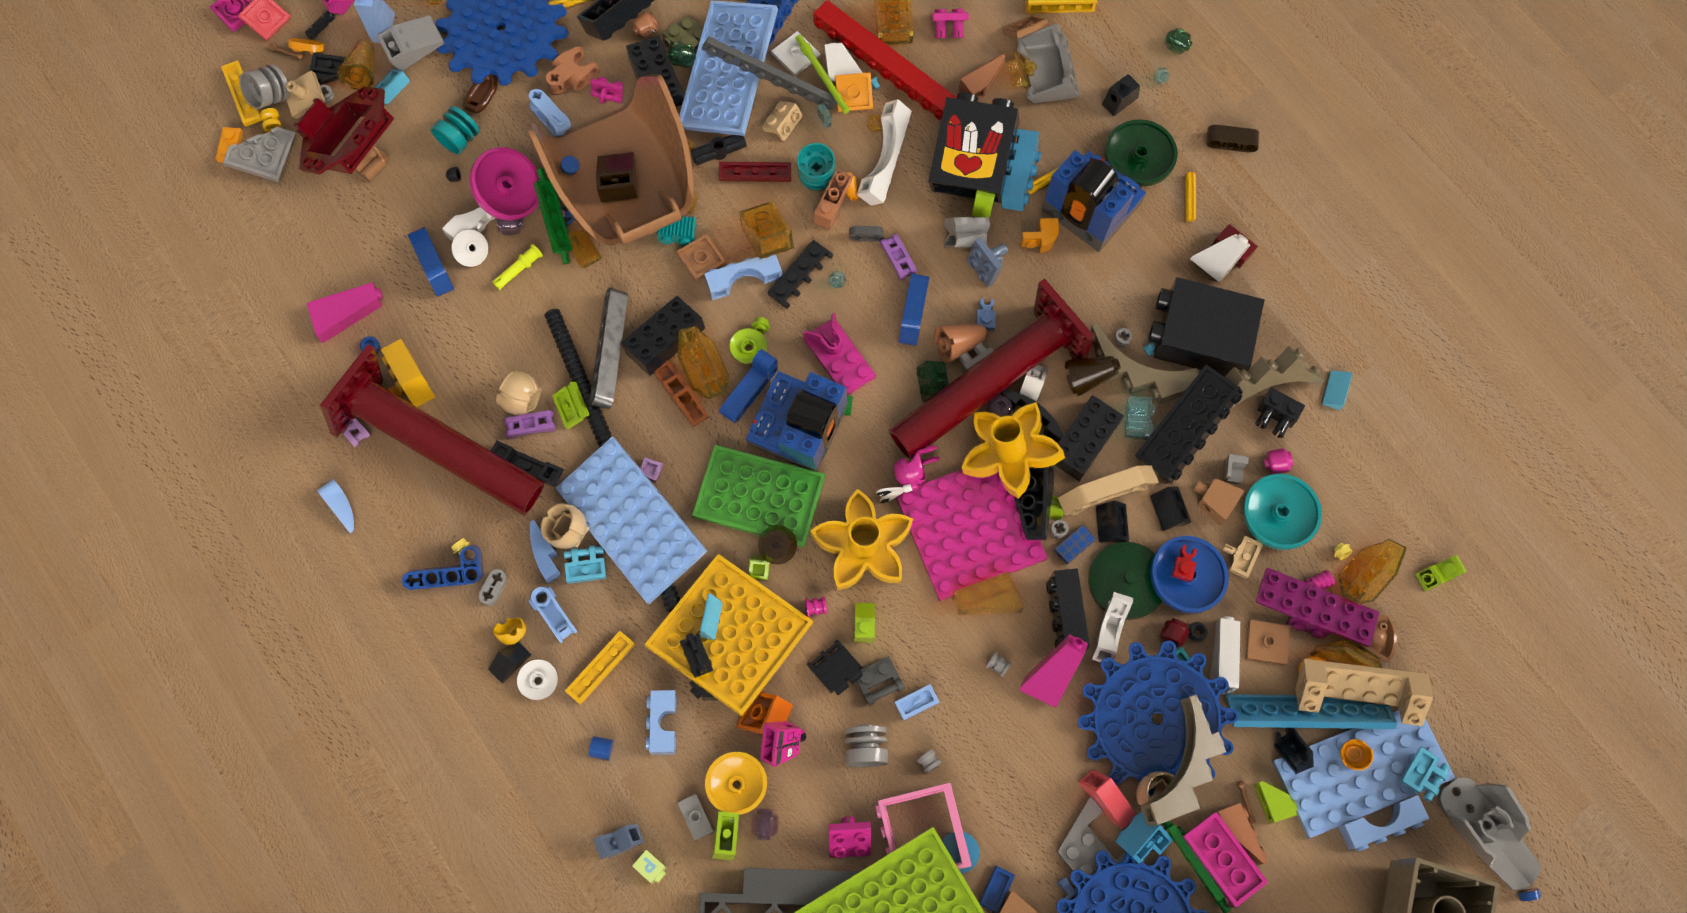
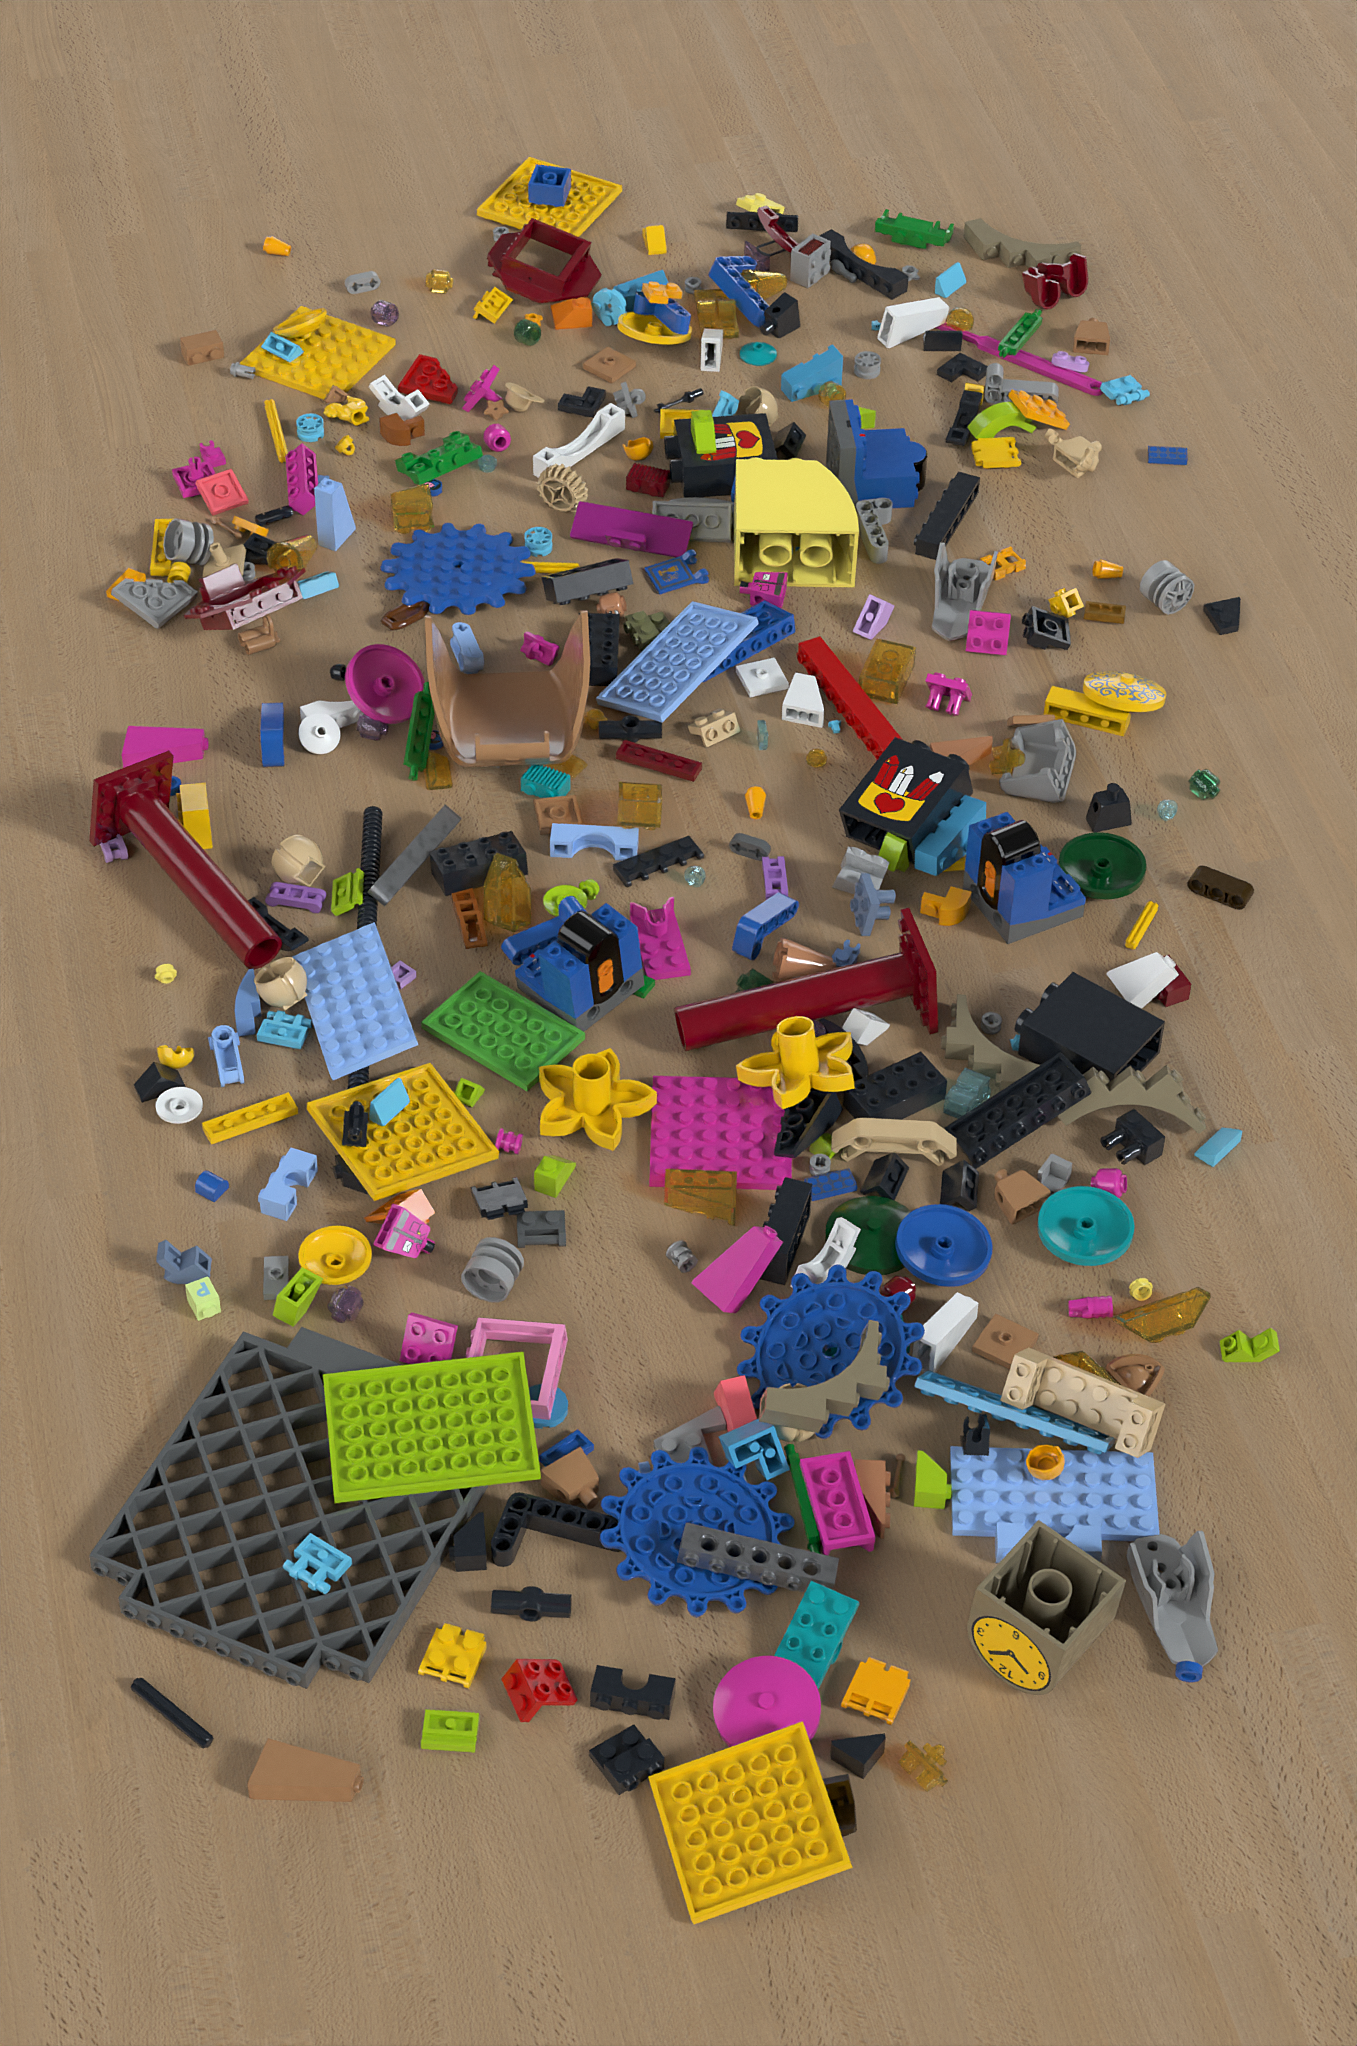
camera: 25 degrees right, 25 degrees down
light blue piece [317,479,354,534] -> none
light grey slope [378,15,445,71] -> none
blue beam [402,544,483,590] -> none
teal wheel [430,106,480,155] -> none
light grey beam [479,569,508,606] -> none
neon yellow pin [492,244,543,290] -> none
nougat piece [545,46,599,95] -> none
blue tile [560,156,579,175] -> none
dark brown slope [596,152,637,202] -> none
clear green head [668,42,696,68] -> none
dark grey plate [701,37,837,110] -> none
dark brown cone [758,525,797,564] -> none
lime bar [795,34,850,114] -> none
teal wheel [797,143,836,191] -> none
nougat slope [814,169,853,230] -> none
light orange tile [835,72,873,112] -> none
white arch [857,99,912,206] -> none
dark pink hair [876,445,940,503] -> none
light blue plate [894,684,939,721] -> none
light grey wheel [917,749,943,774] -> none
dark brown cone [1065,356,1121,396] -> none
red plate [1171,545,1197,583] -> none
black plate [1188,622,1208,642] -> none
tan plate [1222,536,1263,579] -> none
magenta bracket [1255,568,1379,647] -> none
medium azure plate [1399,747,1450,802] -> none

